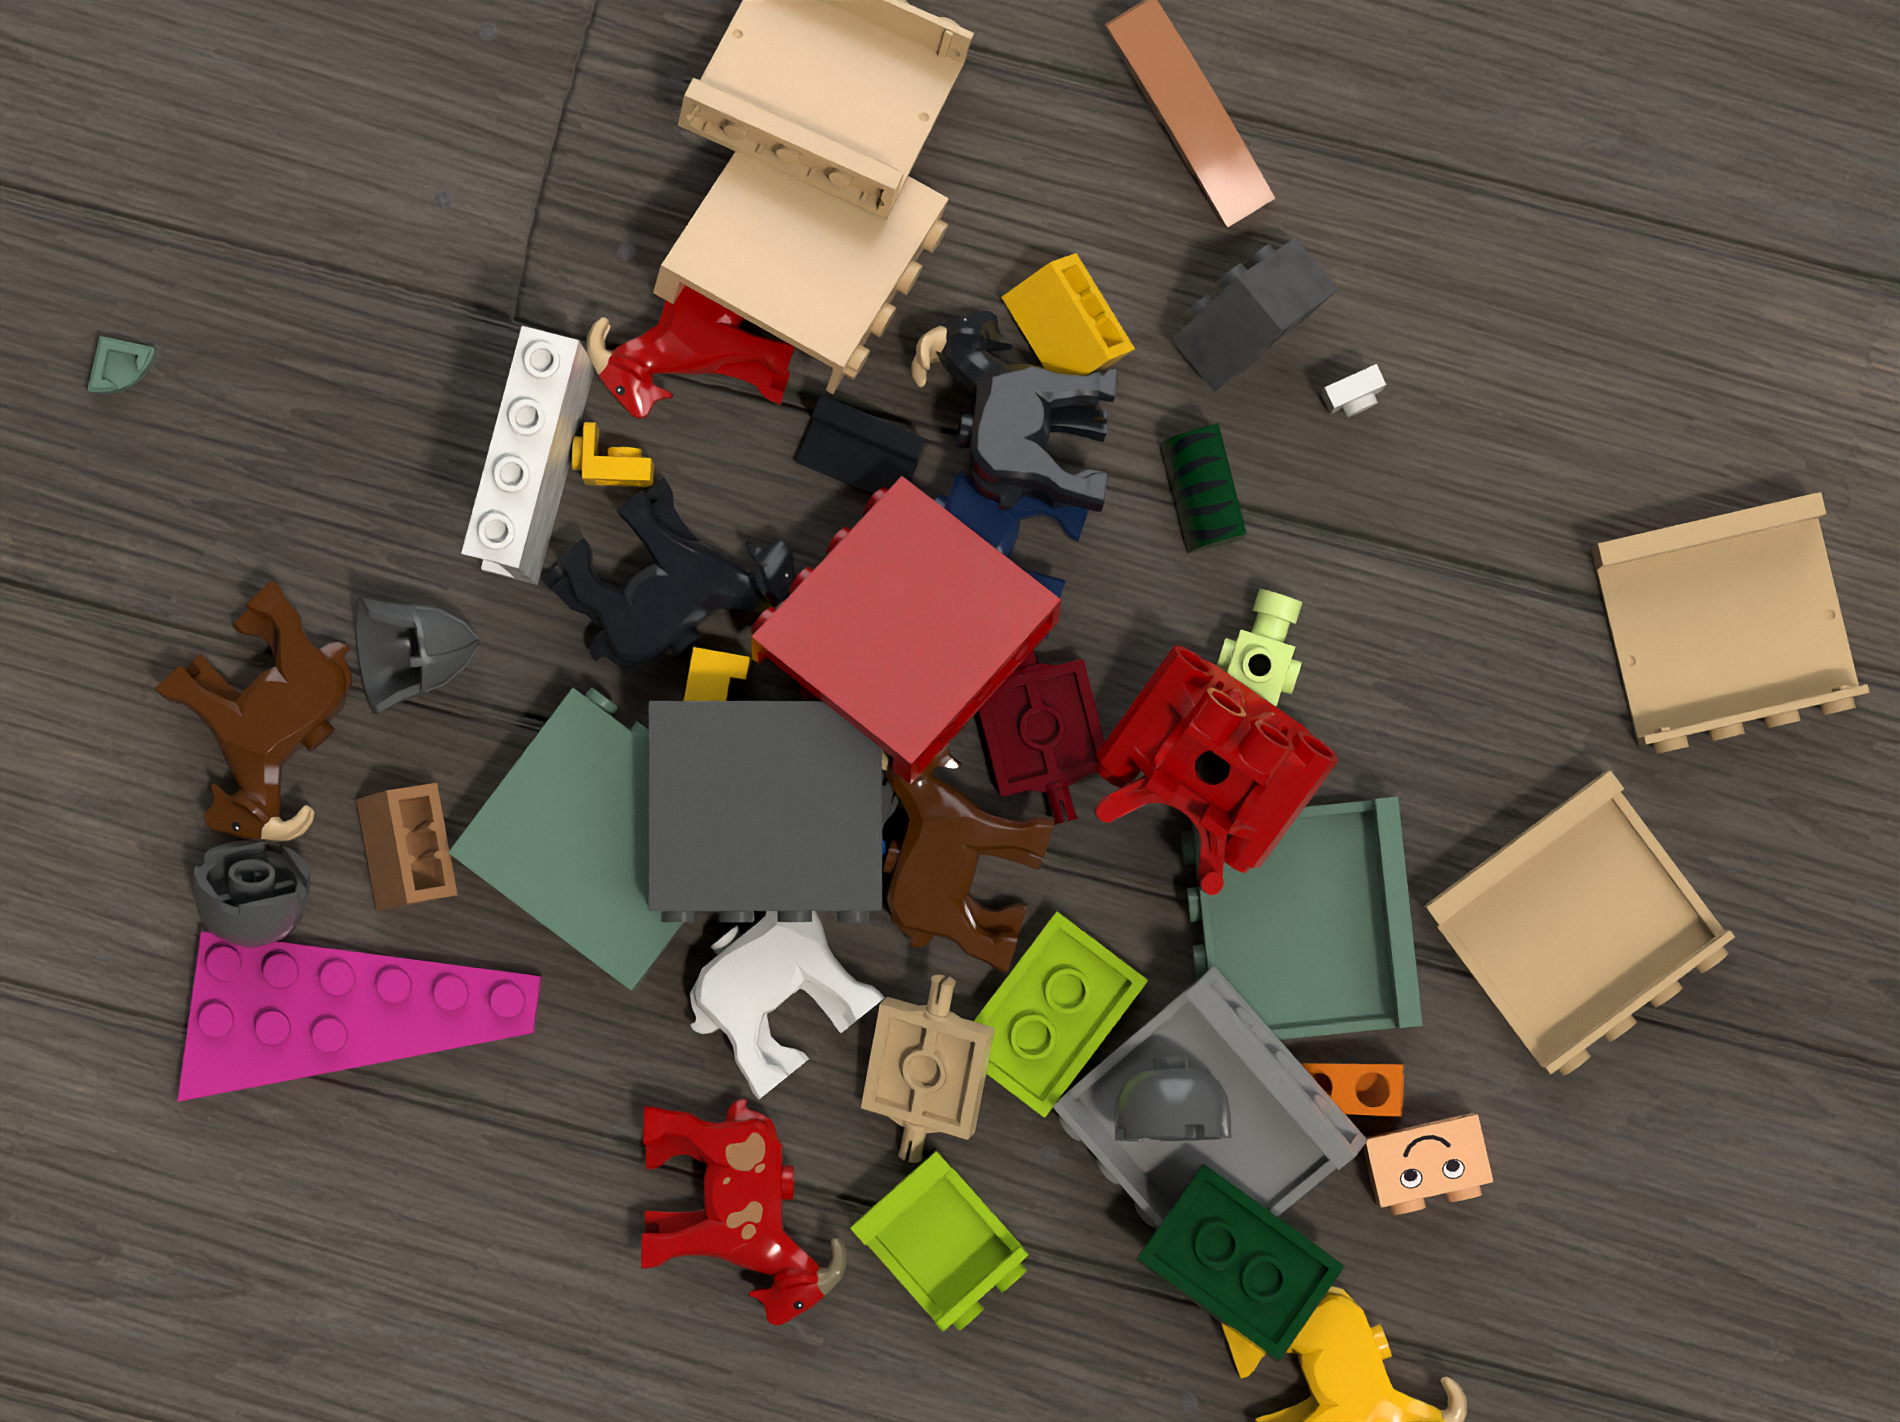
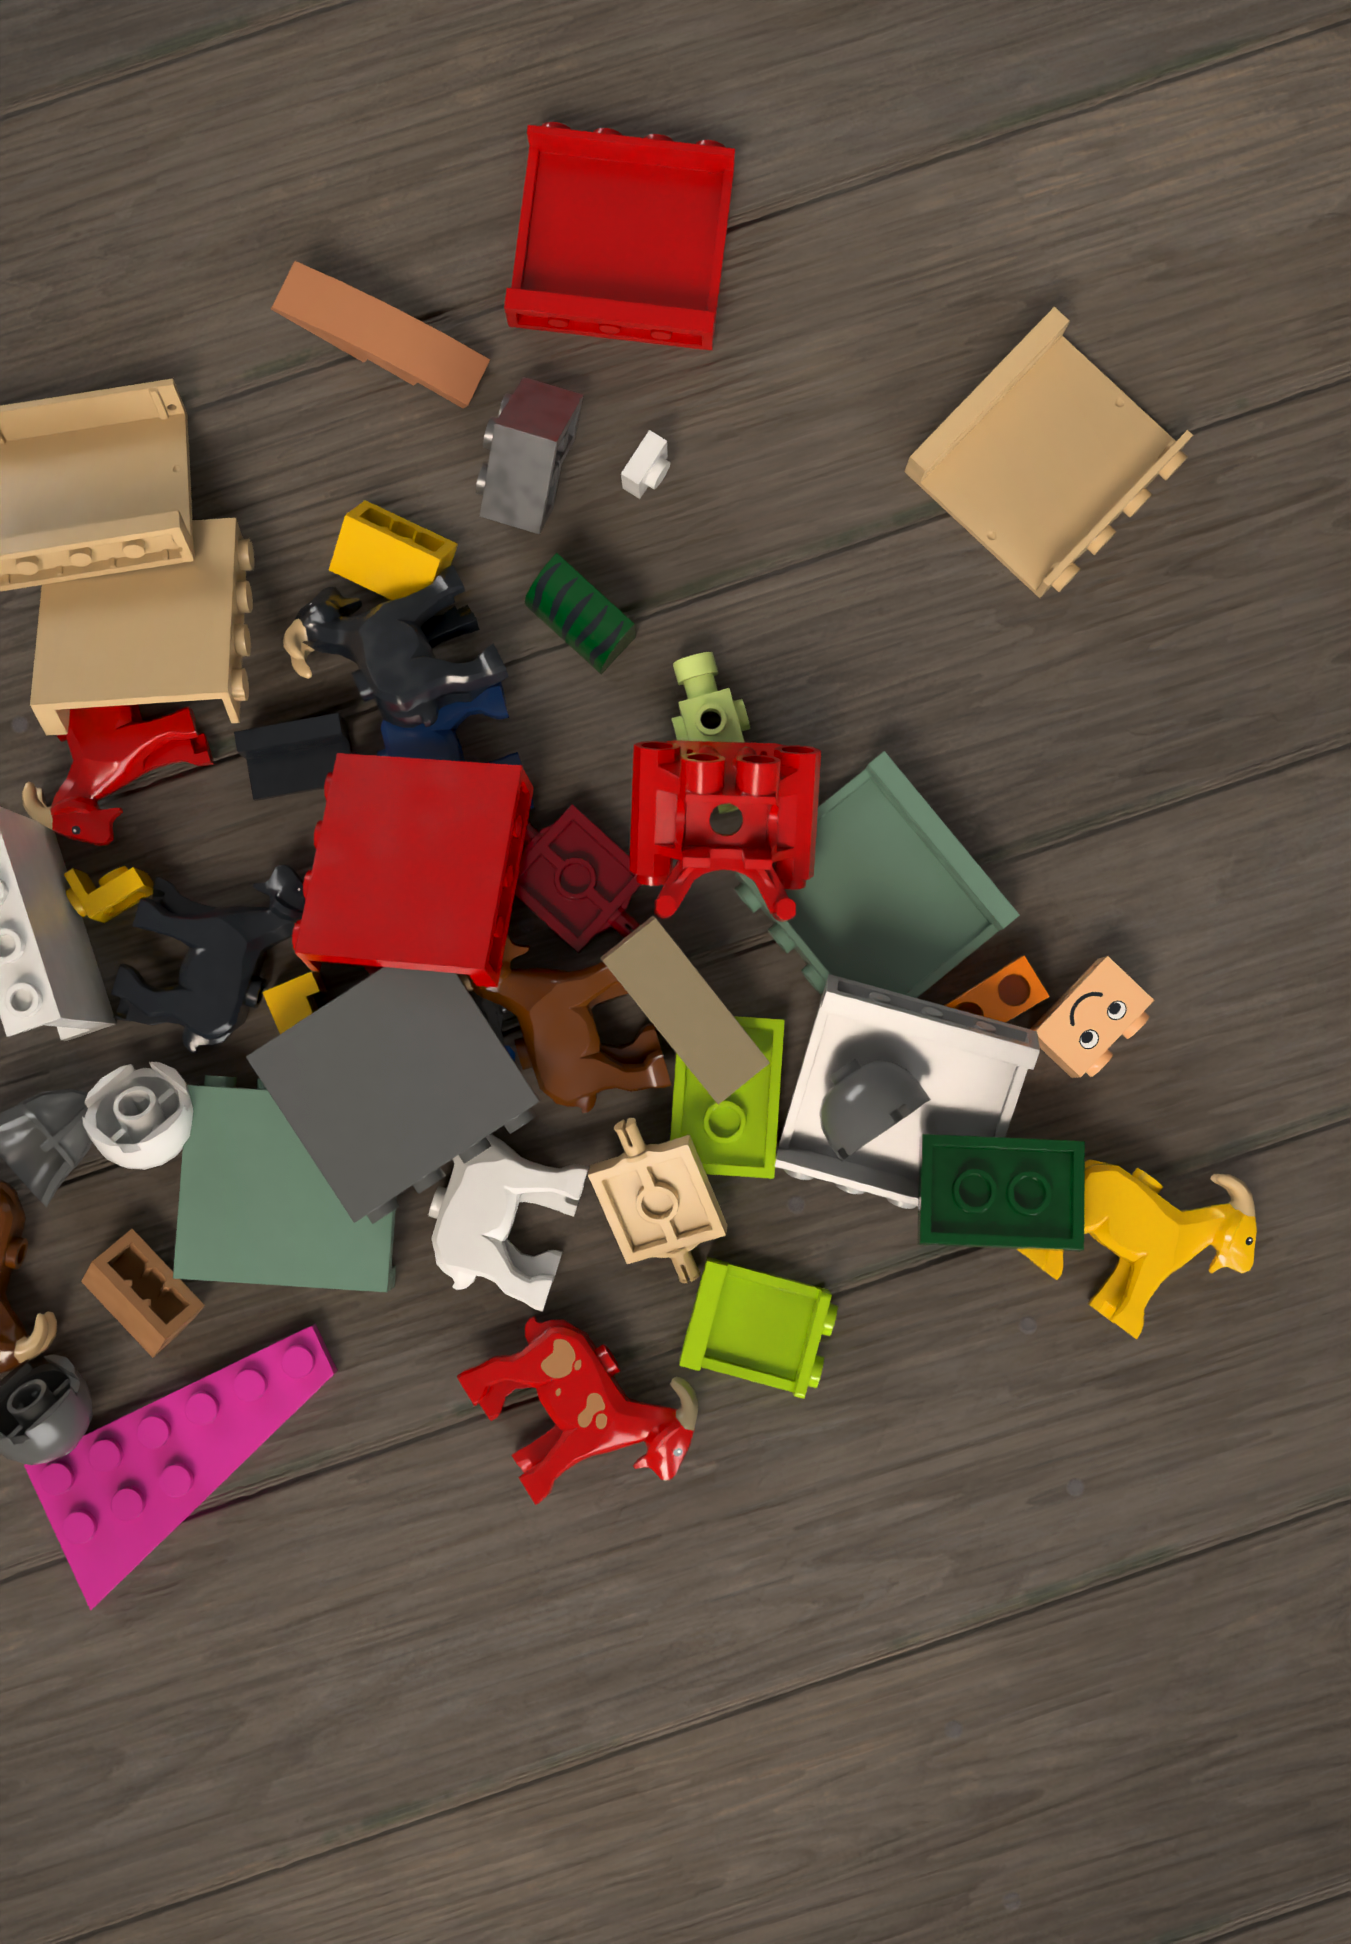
camera: 30 degrees left, 0 degrees up
tan panel [1421,770,1735,1076] -> none
none -> white cylinder [82,1062,193,1170]
none -> red panel [504,122,735,351]
none -> dark tan piece [600,916,770,1105]

